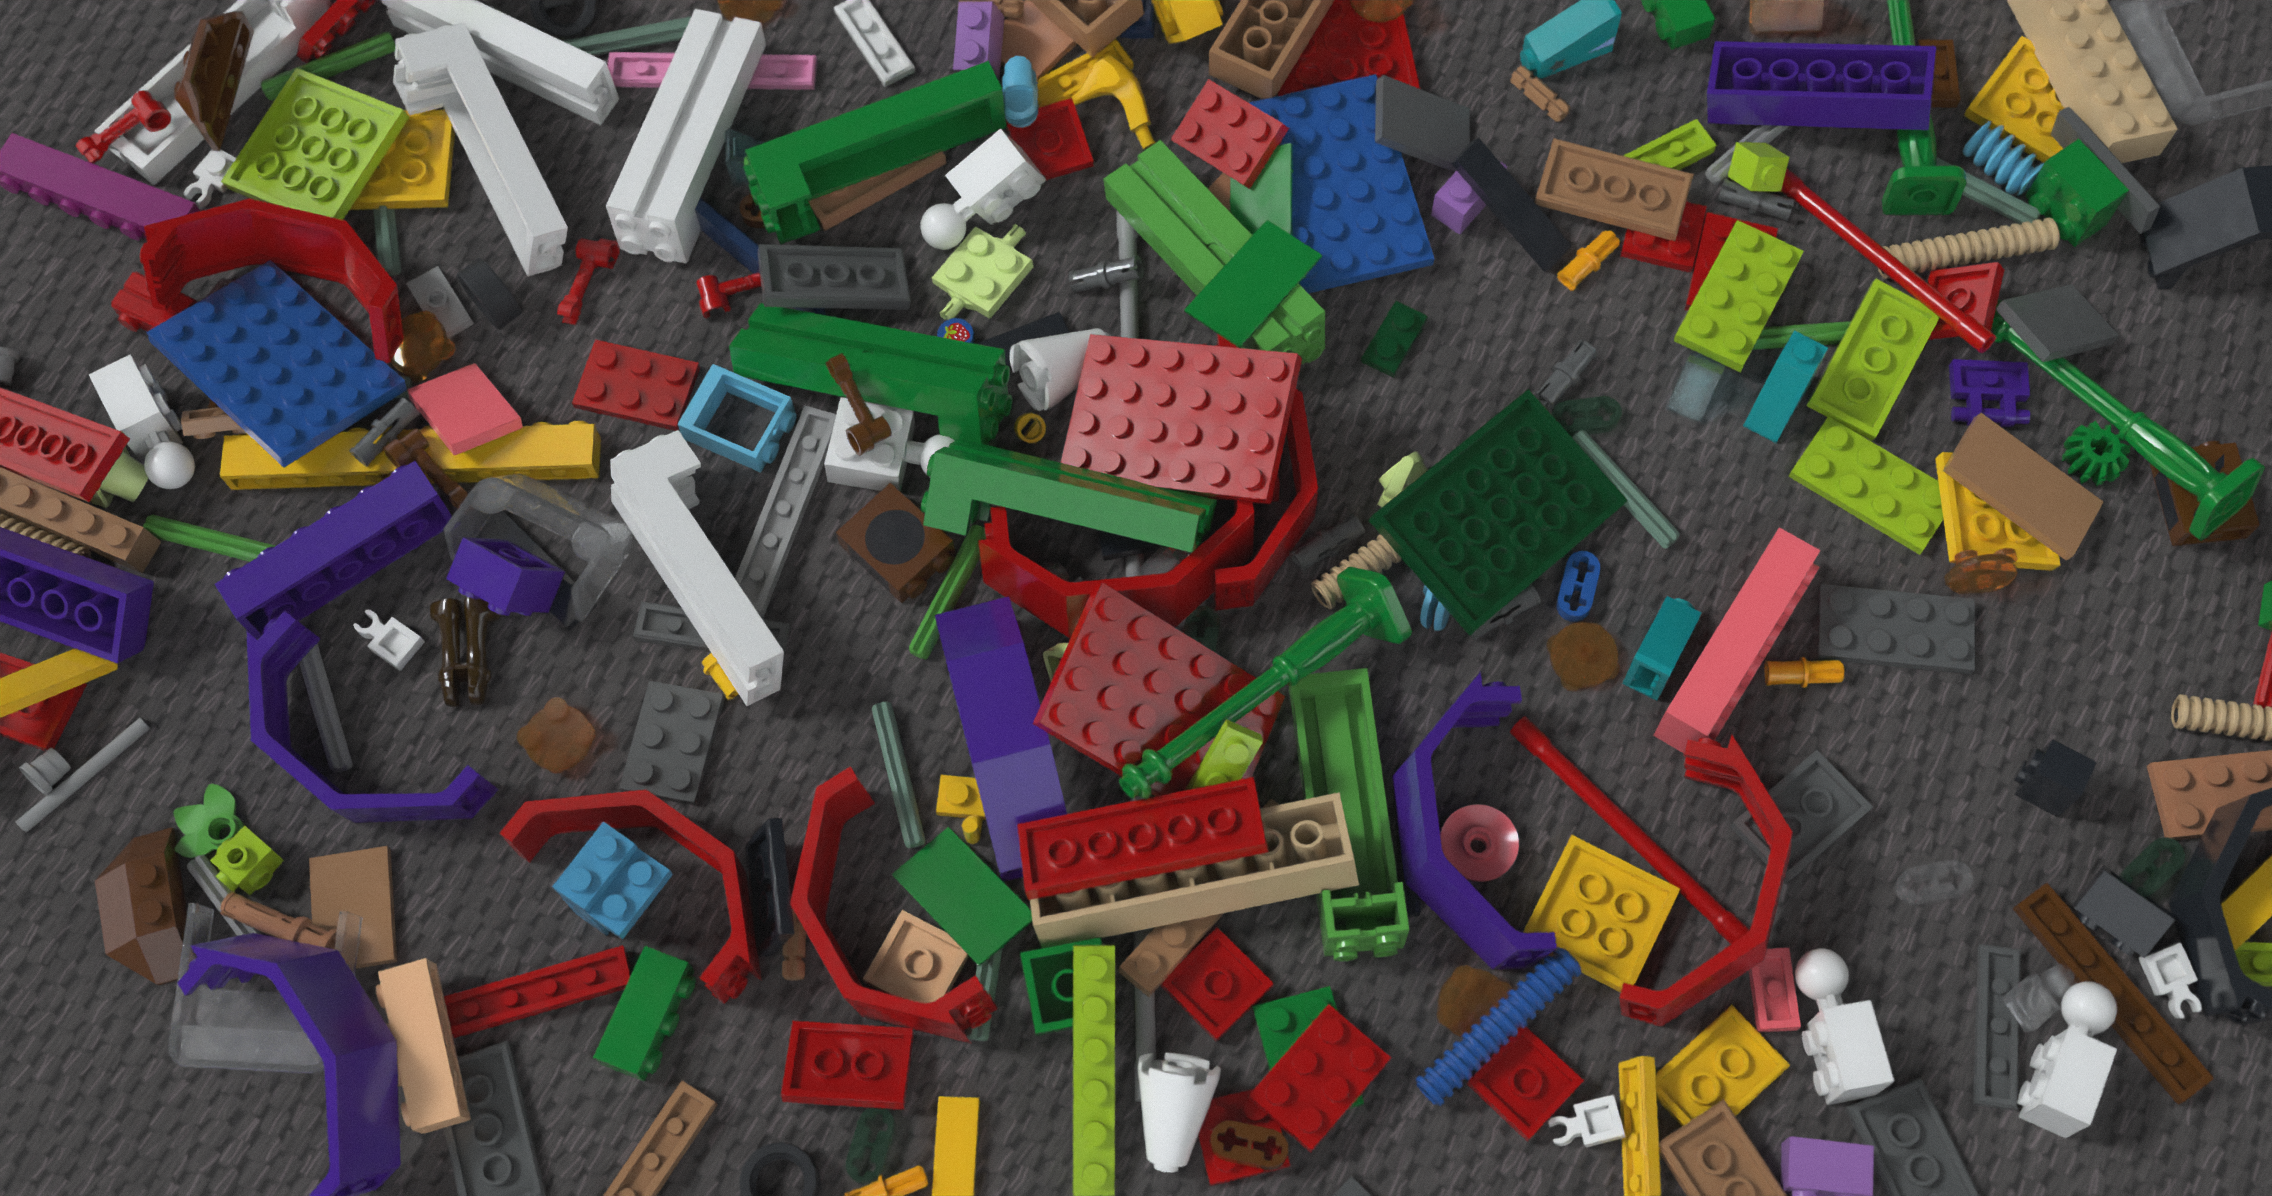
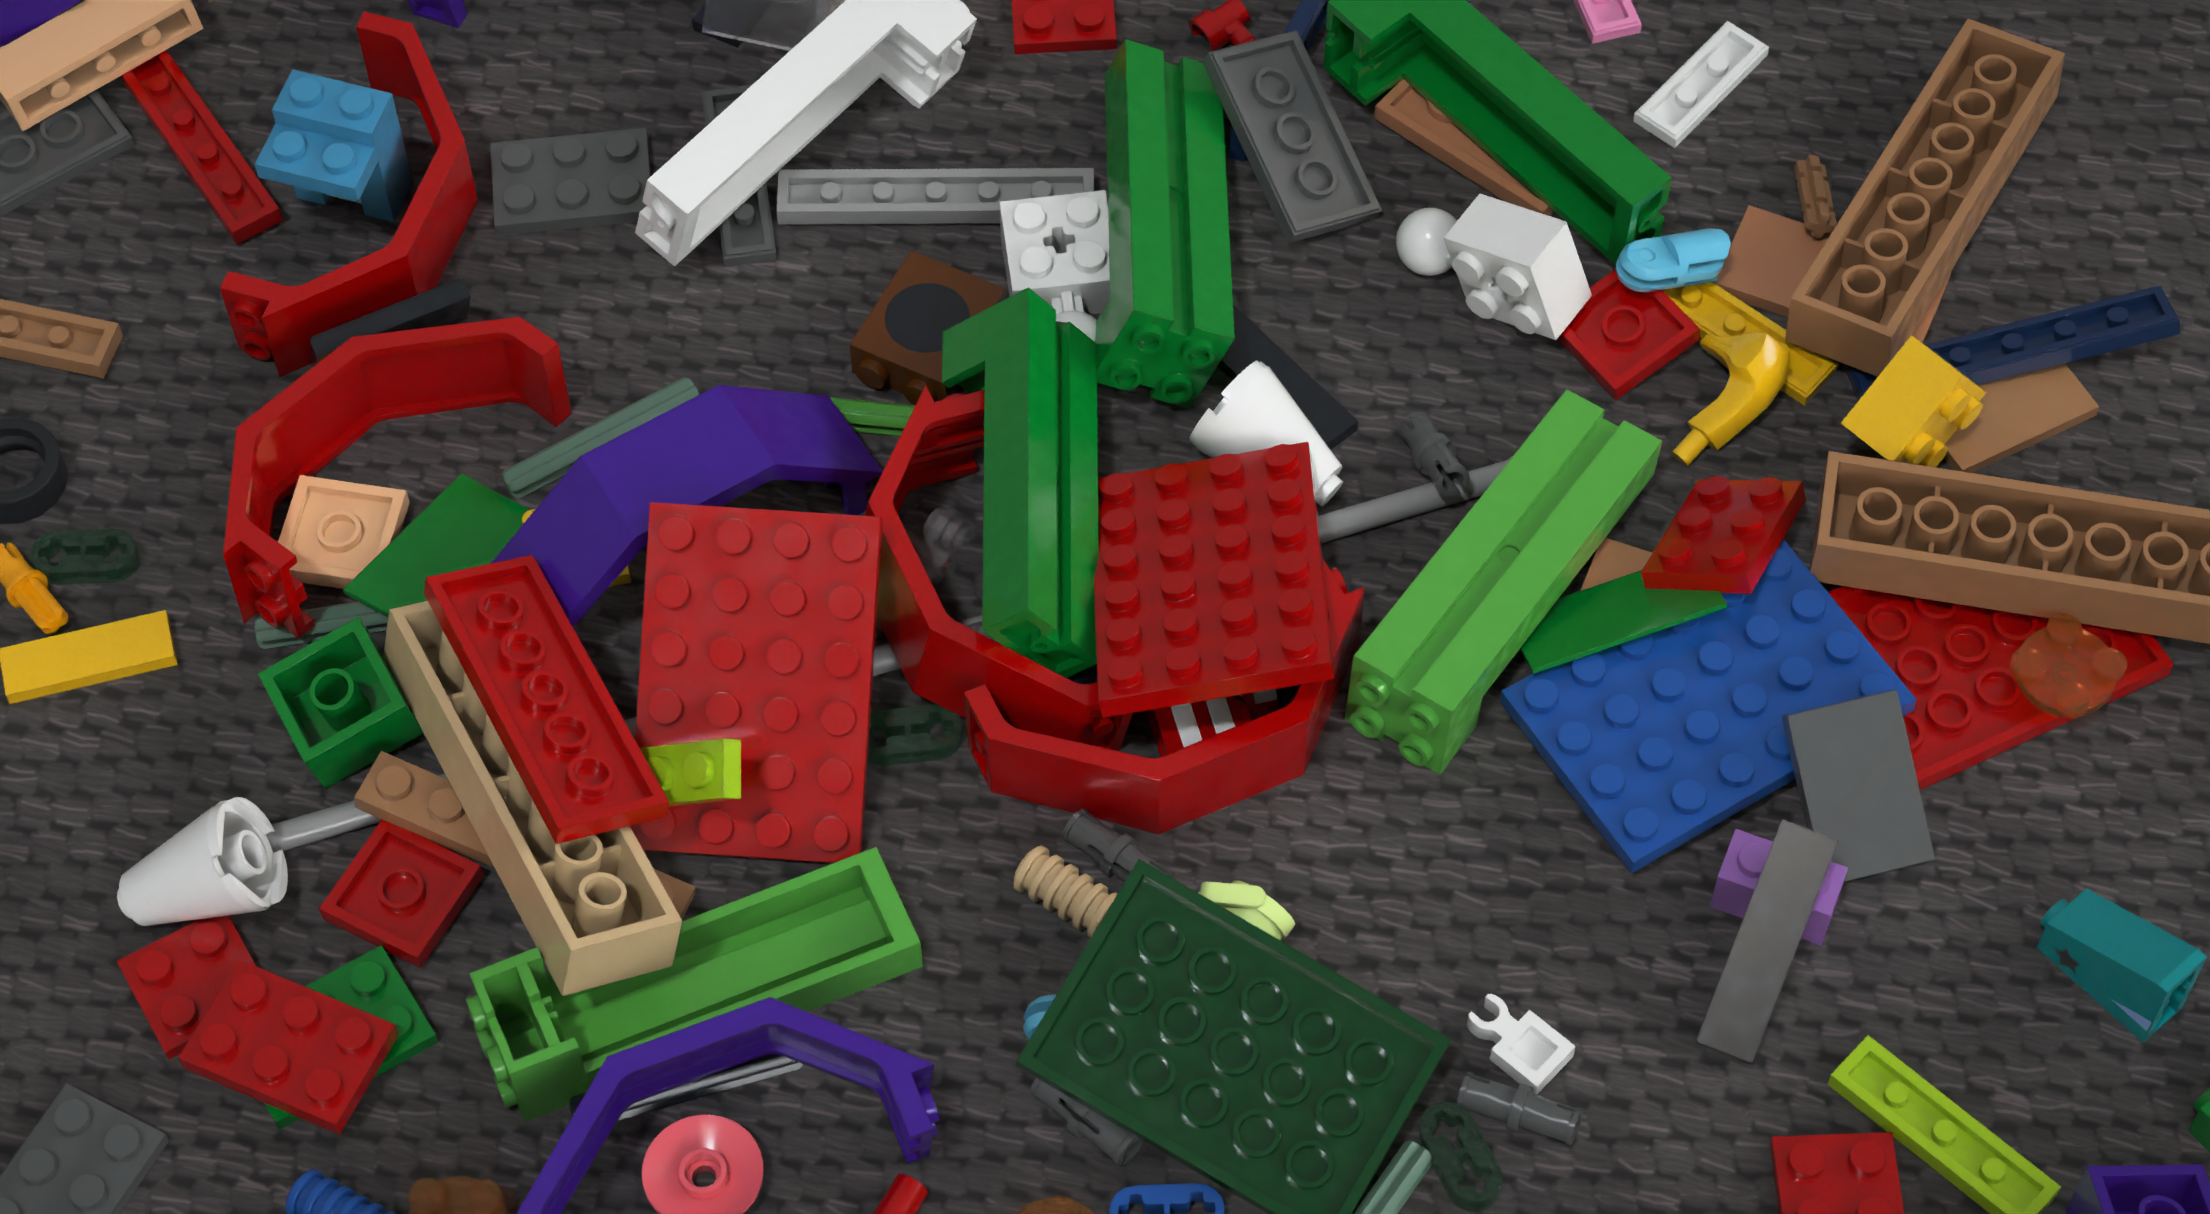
camera: 70 degrees right, 10 degrees down
clear orange piece [517,697,596,774] -> none
green brick [593,946,696,1082] -> none
medium azure window [677,364,797,473] -> none
red plate [781,1021,914,1110] -> none
reddish brown brick [825,353,892,456] -> none
yellowish green plate [932,224,1033,320] -> none
tile [937,318,974,343] -> none
medium lavender brick [953,1,1004,81] -> none
yellow hinge [1014,413,1046,443] -> none
lime plate [1073,945,1115,1196] -> none
green piece [1119,567,1412,798] -> none
green window [1184,220,1322,348] -> none
reddish brown beam [1211,1121,1288,1170] -> none
dark green plate [1361,300,1428,378] -> none
medium nougat axle [1511,66,1570,122] -> none
medium nougat tile [1535,139,1694,241] -> none
light orange axle [1557,230,1620,291] -> none
none -> white plate [1467,994,1576,1095]

